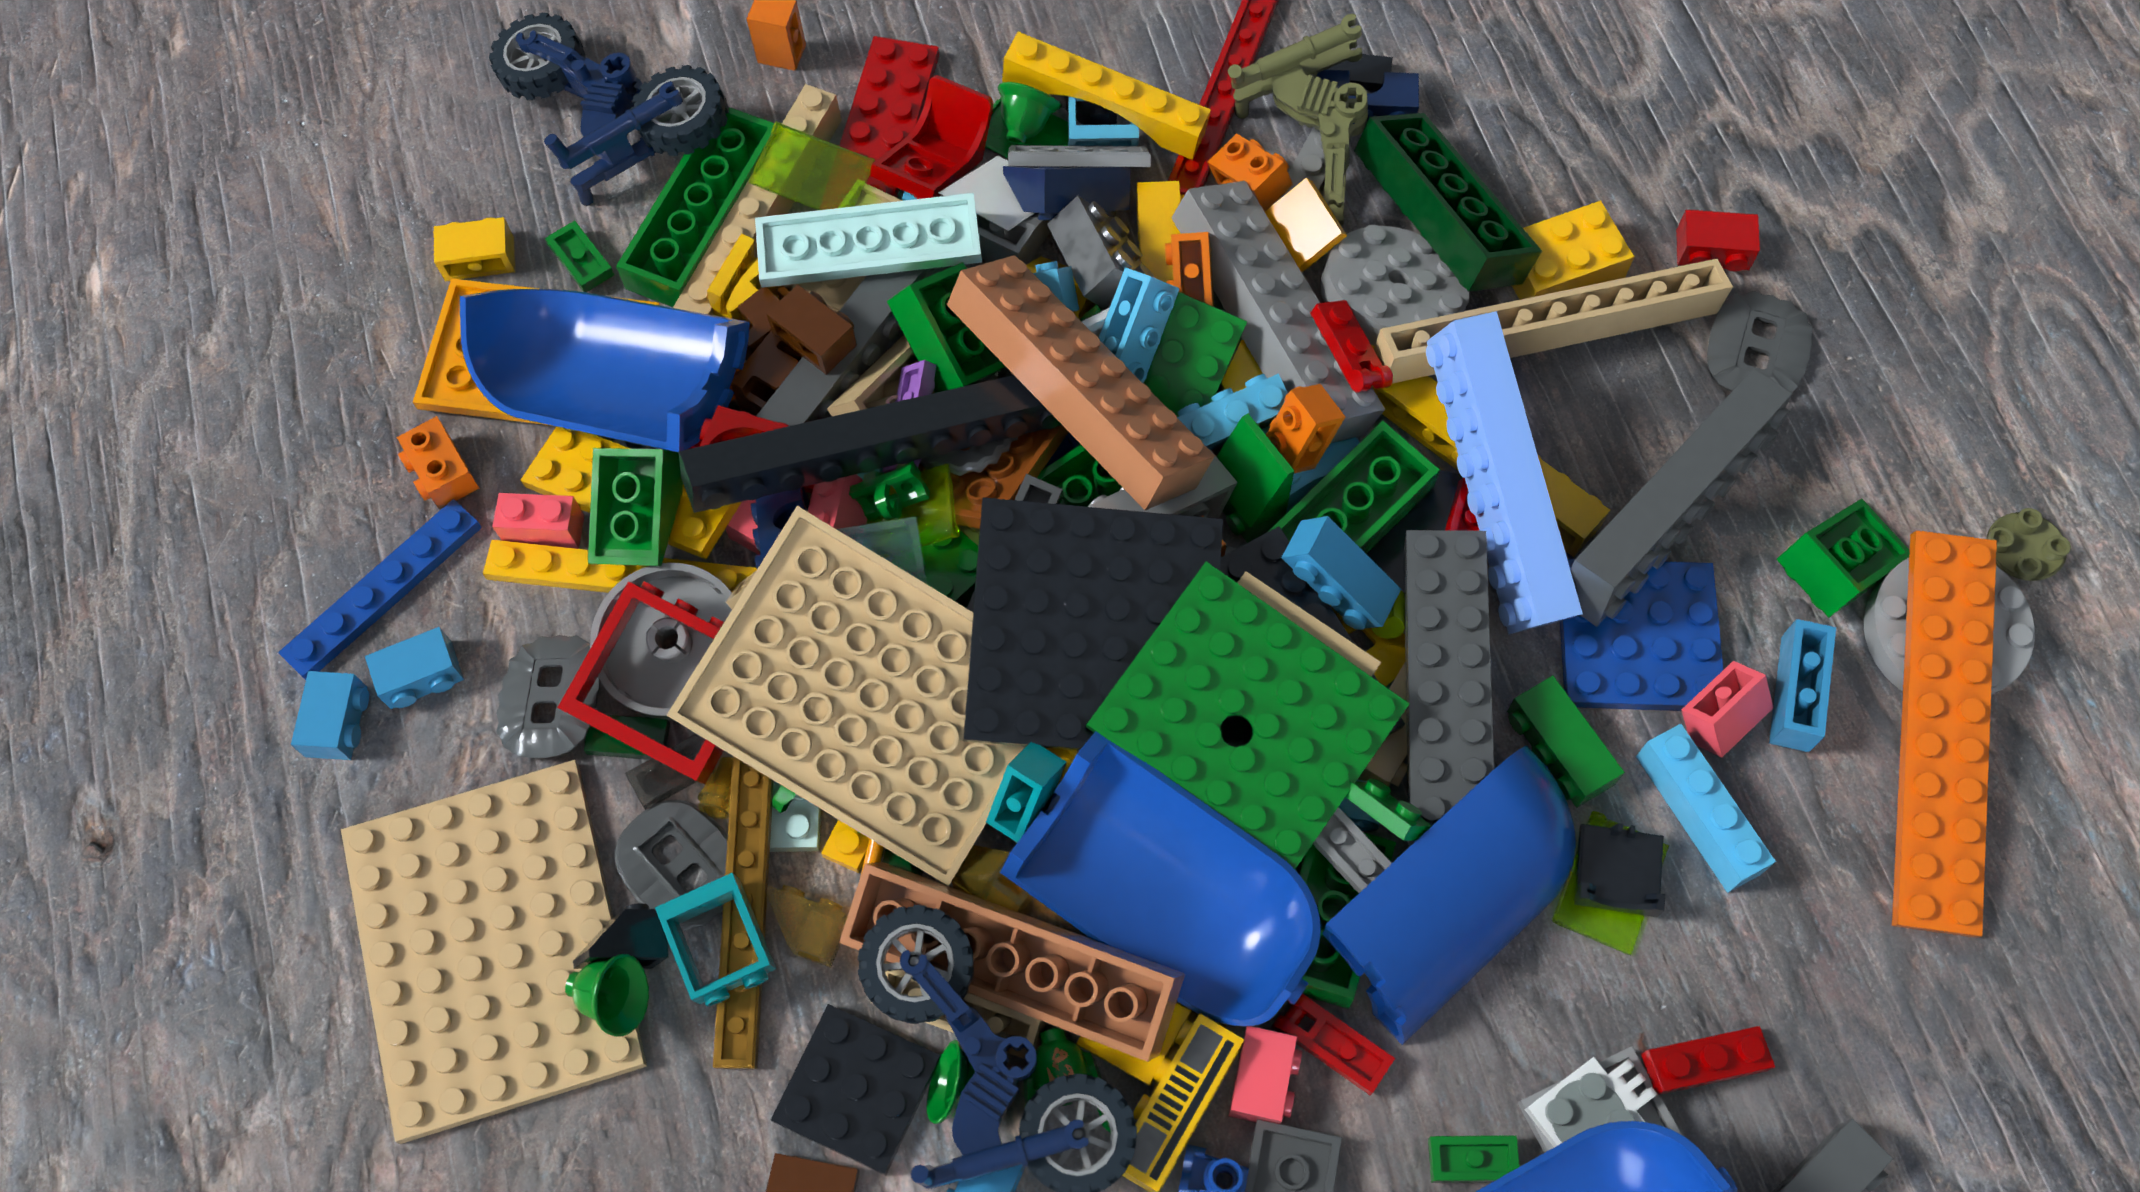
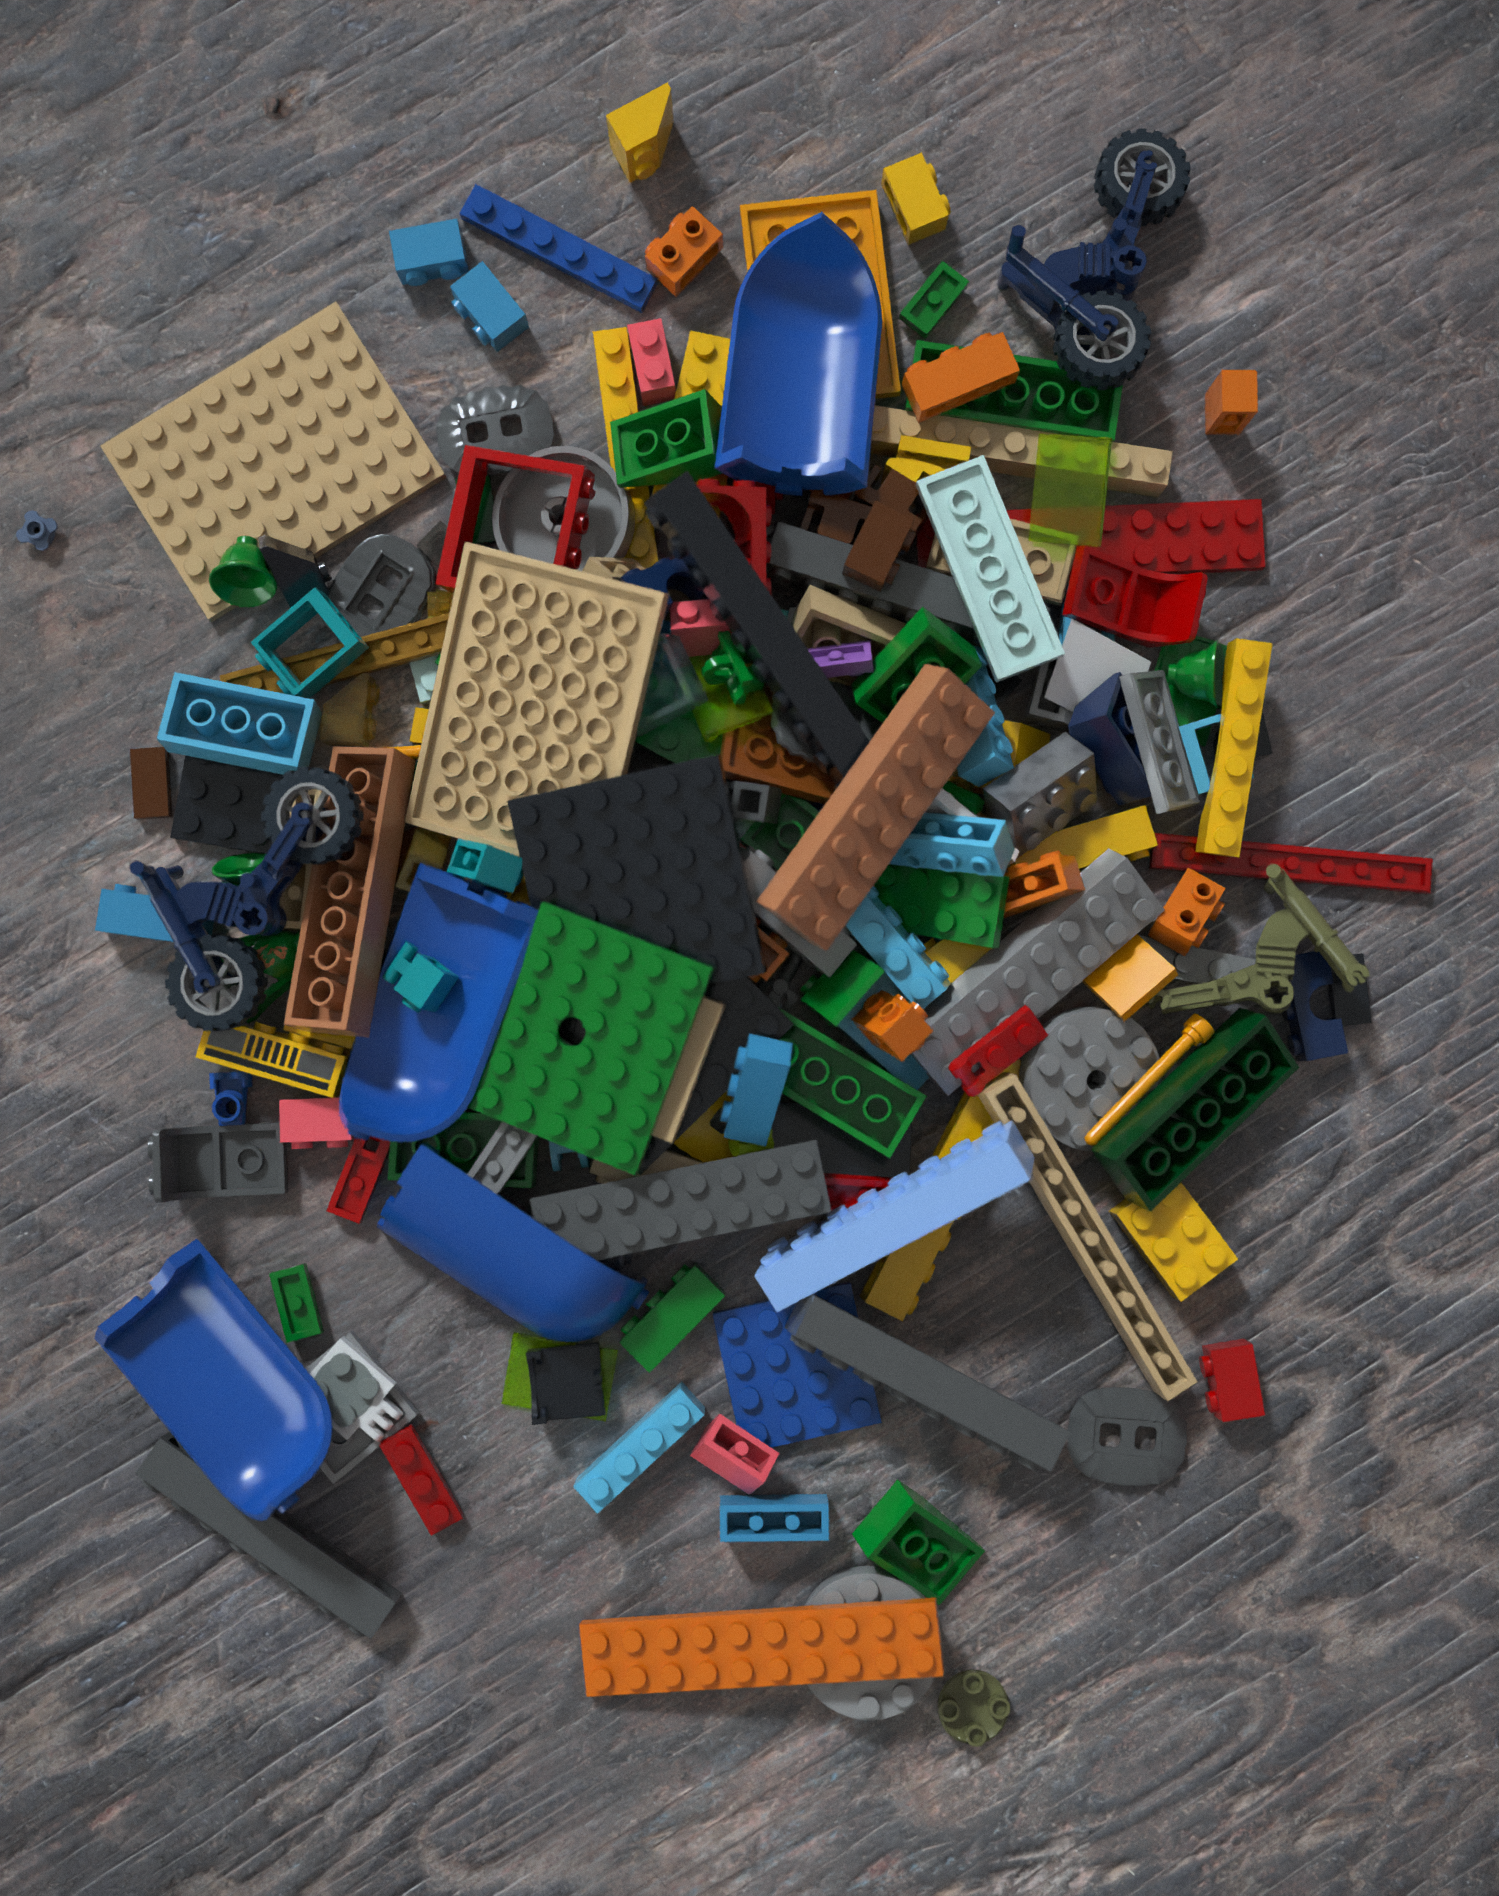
camera: 70 degrees right, 20 degrees up
green plate [1346,778,1432,841] -> none
none -> medium azure brick [157,672,322,775]
none -> teal brick [382,941,459,1013]
none -> yellow slope [606,82,674,183]
none -> orange brick [902,332,1020,423]
none -> light orange piece [1085,1013,1215,1146]

